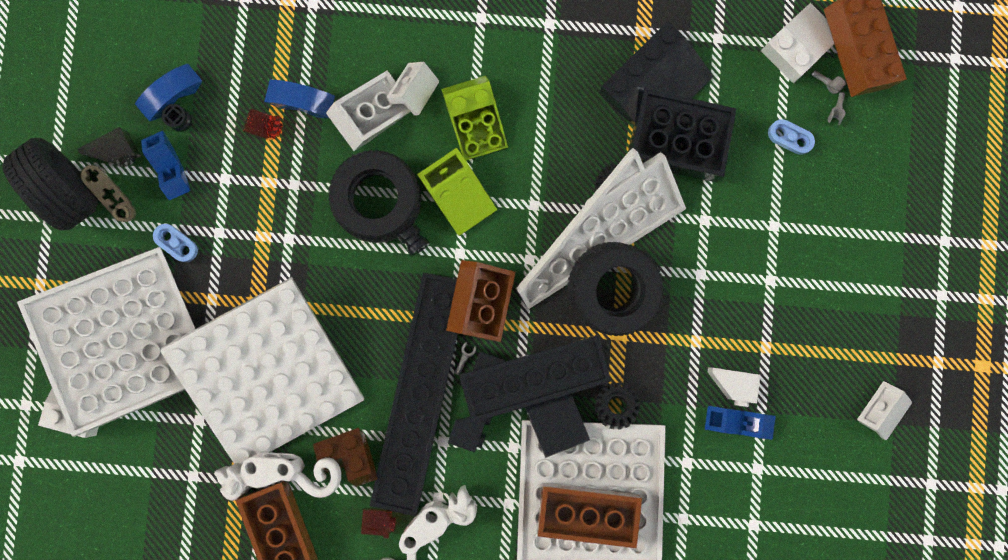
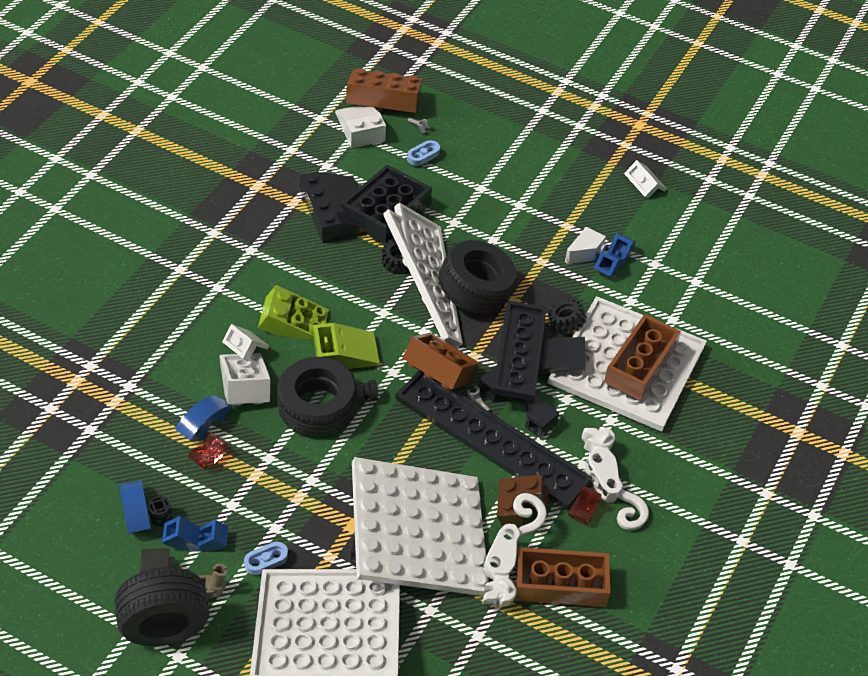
camera: 65 degrees left, 35 degrees down
light grey hand [812,71,846,94] -> none

